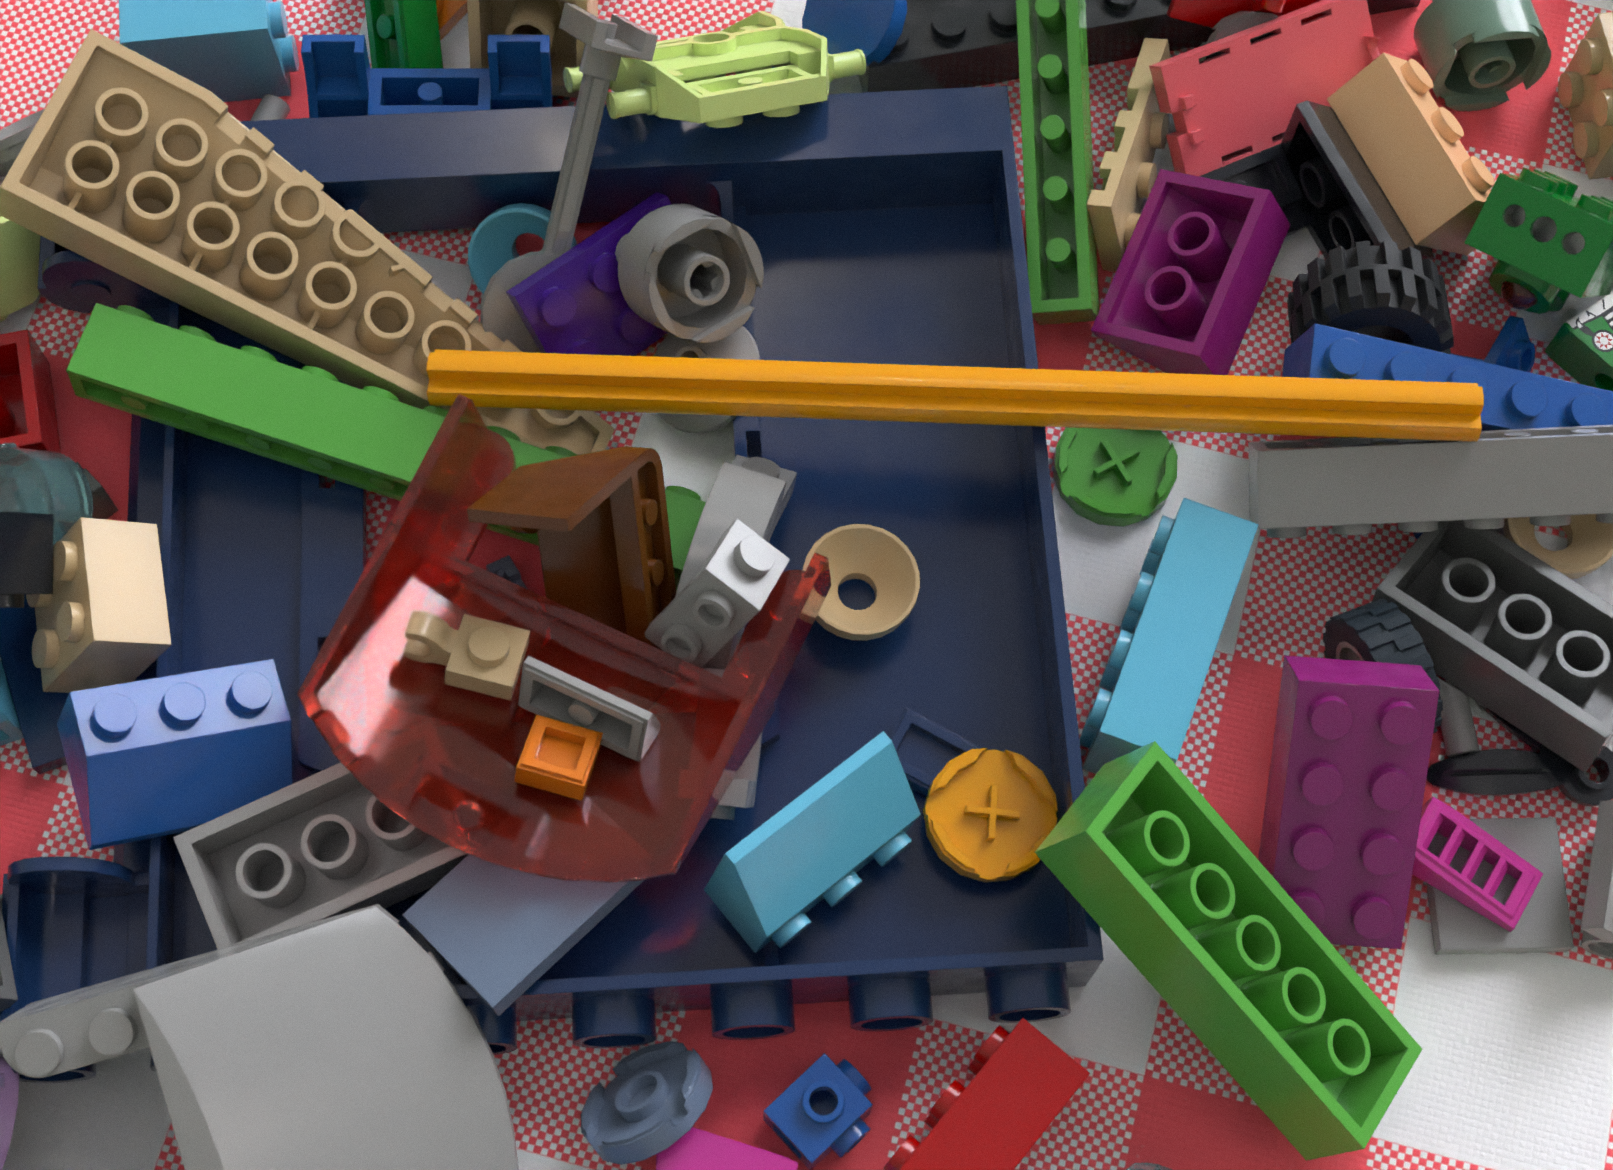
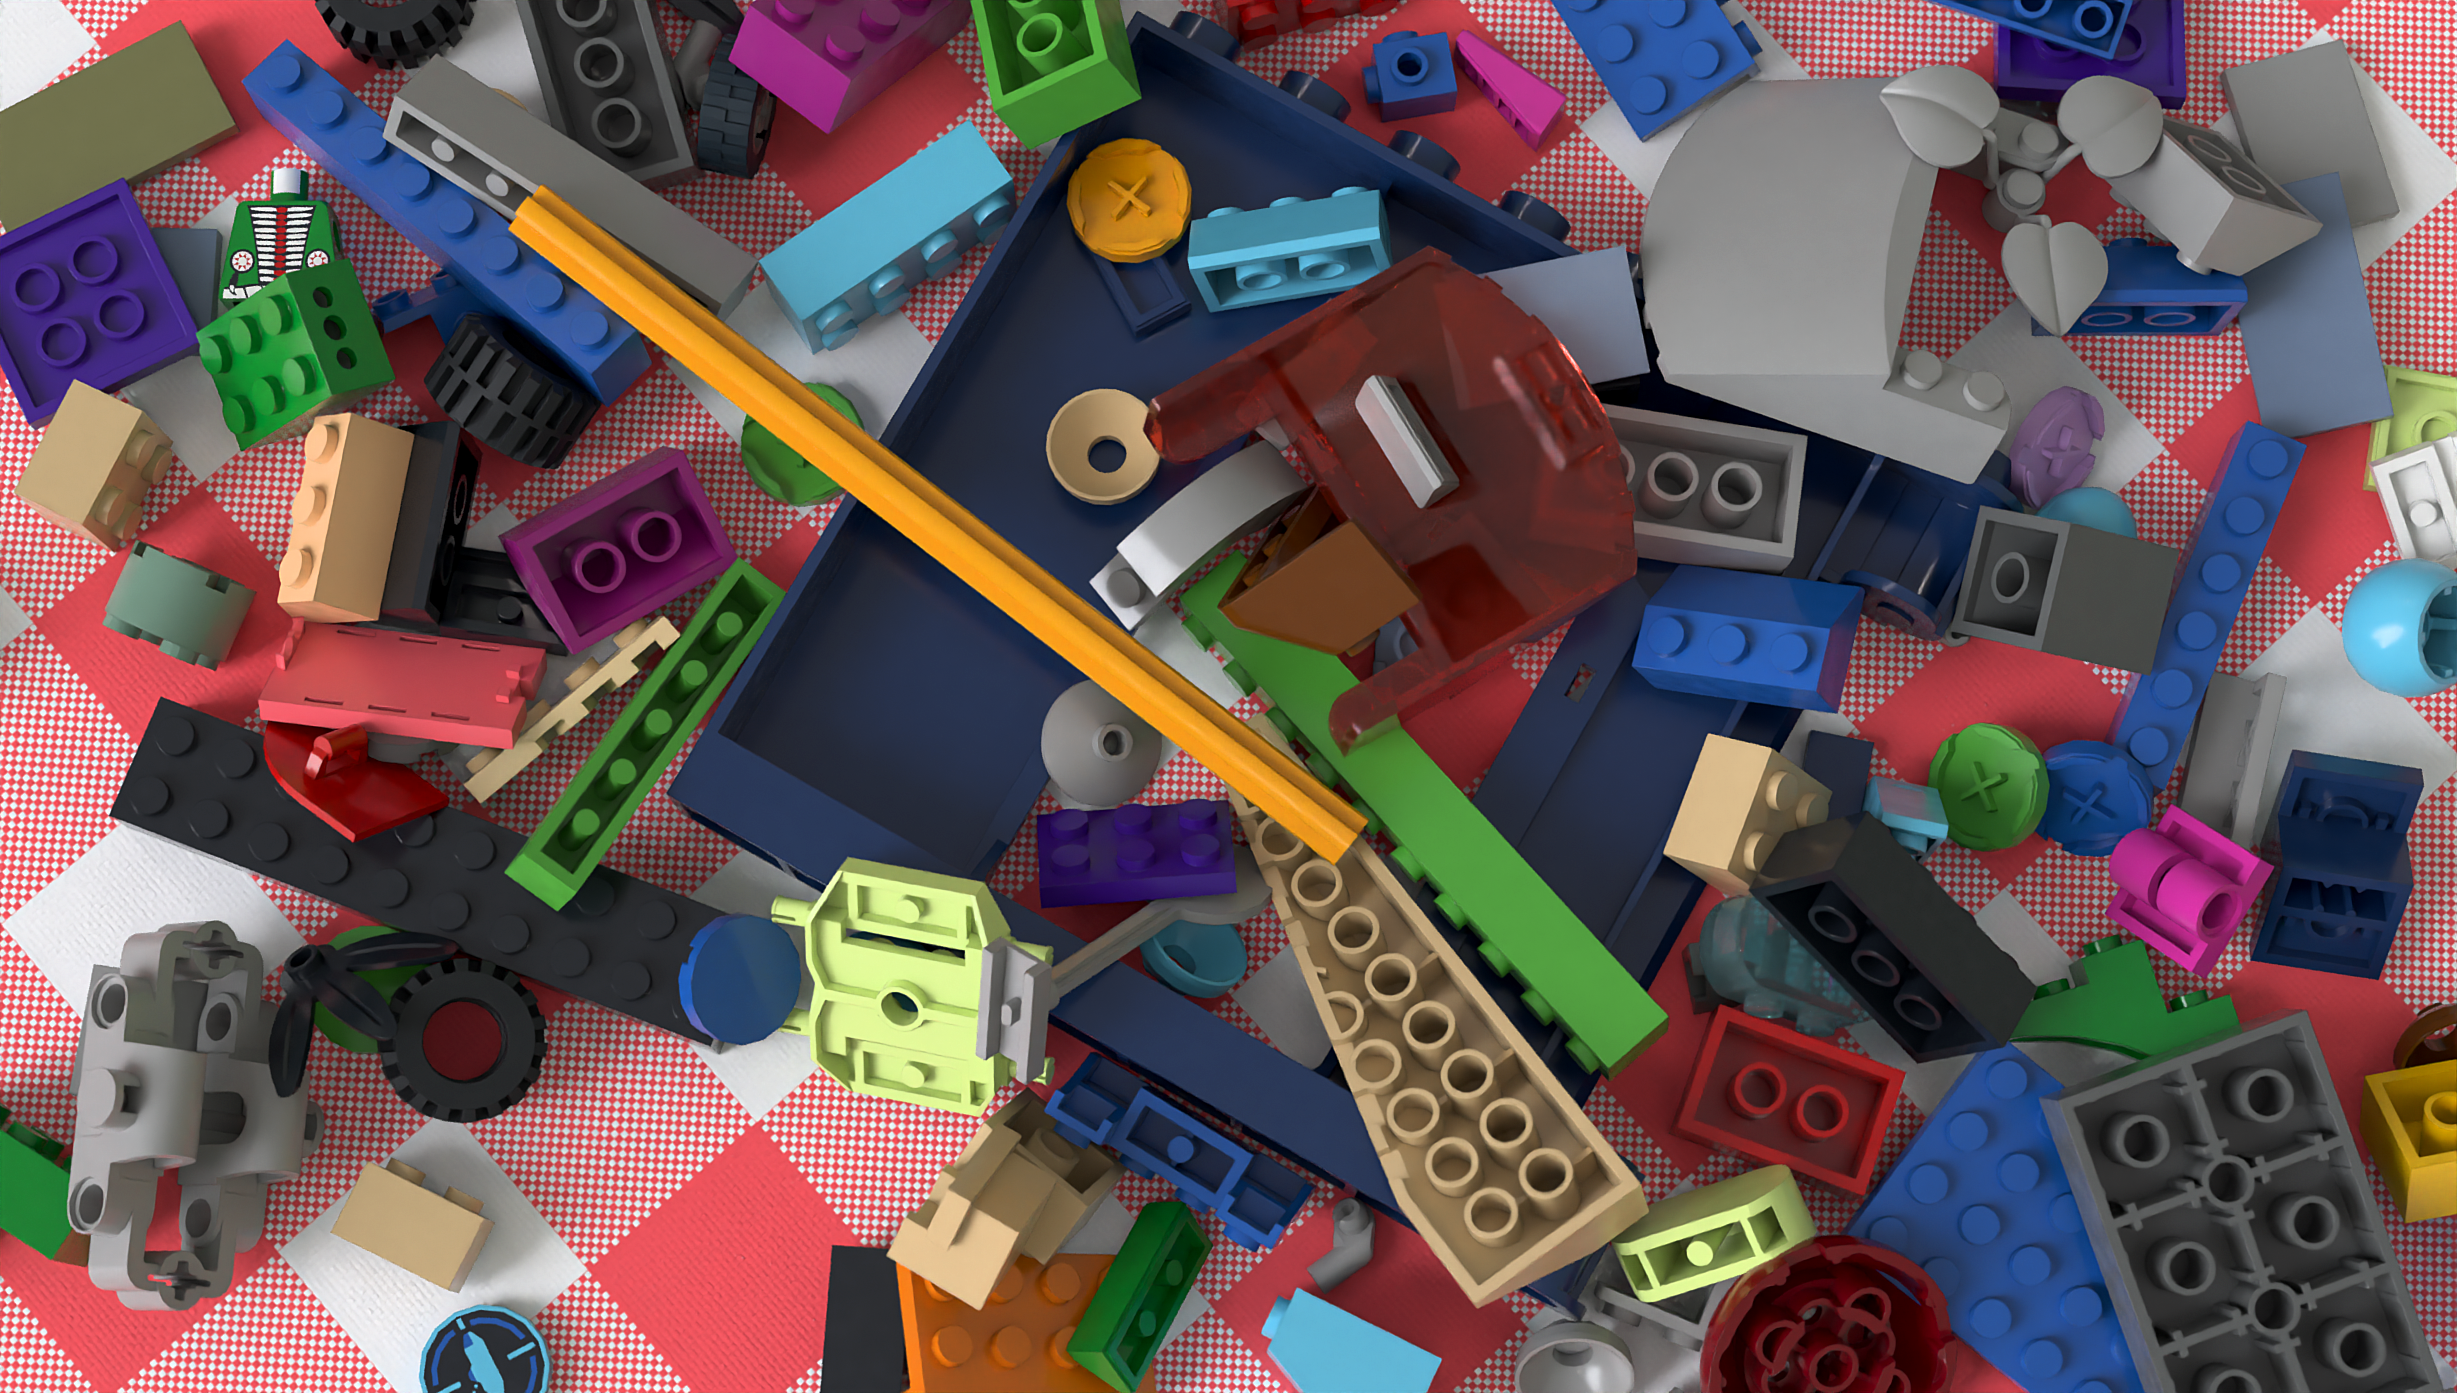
camera: 145 degrees left, 10 degrees up
tan plate [404,611,530,701] -> none
orange tile [514,714,603,801] -> none
sand blue tile [581,1041,713,1165] -> none
light grey brick [615,204,764,343] -> none
light grey bracket [644,519,790,673] -> none

